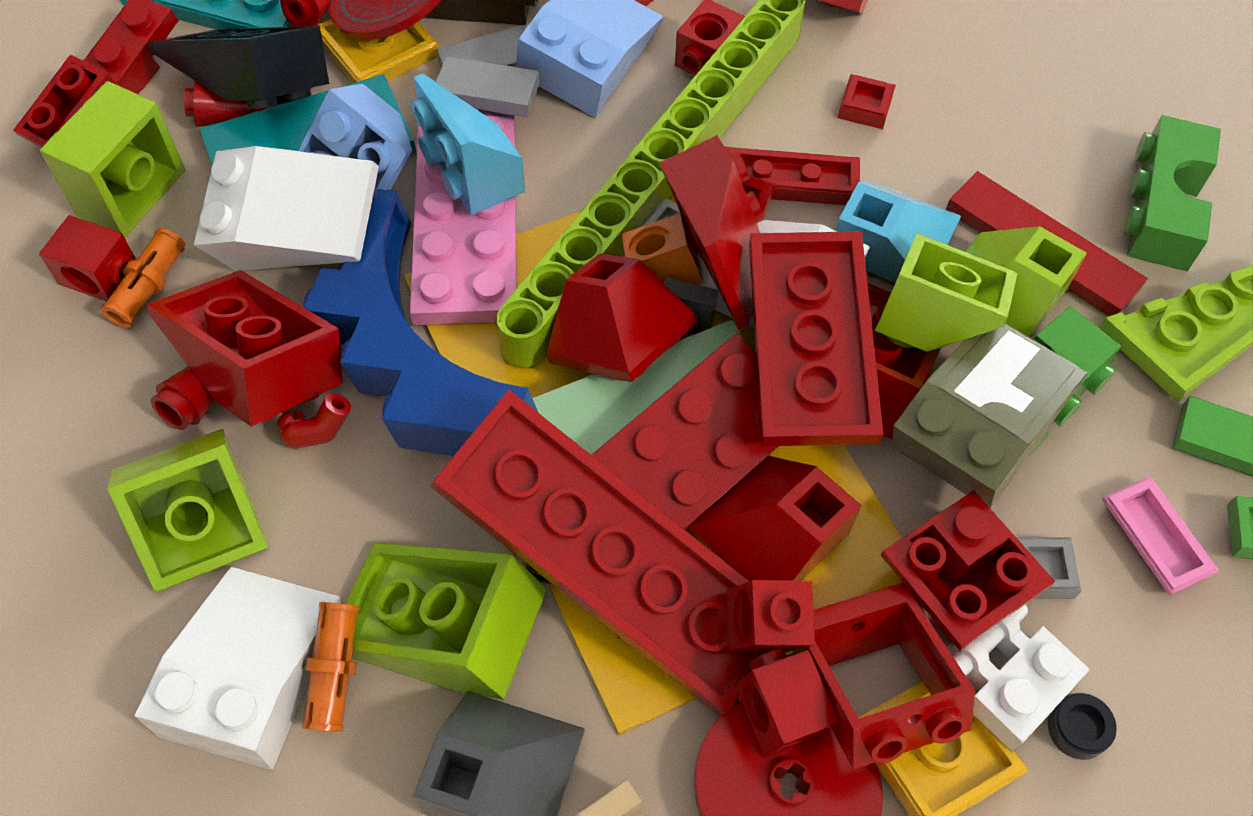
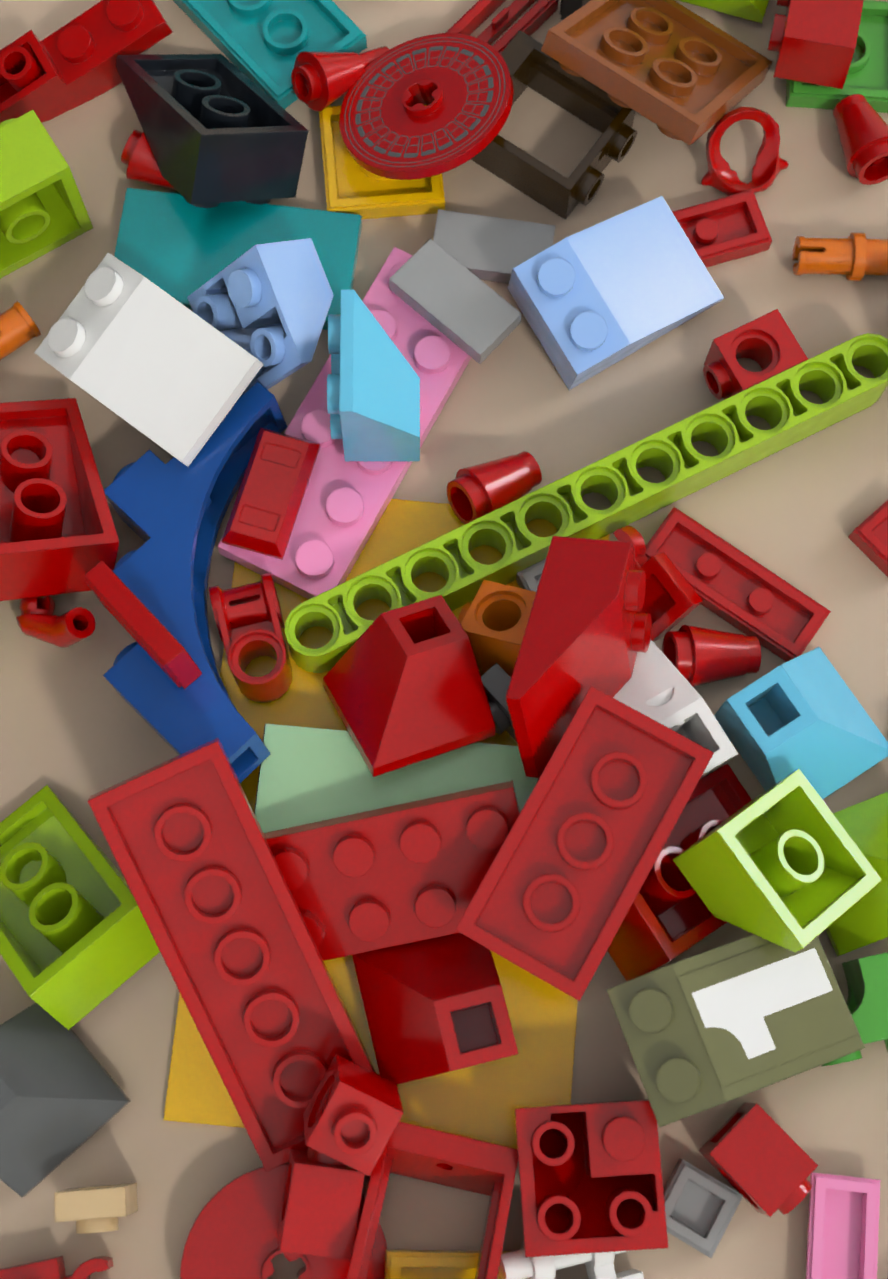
camera: 30 degrees right, 15 degrees up
none -> red tile [84,560,202,689]
none -> red piece [209,572,292,703]
none -> red tile [221,428,321,560]
none -> red cone [447,451,542,524]
none -> red cone [662,625,761,687]
none -> red brick [699,1102,818,1217]

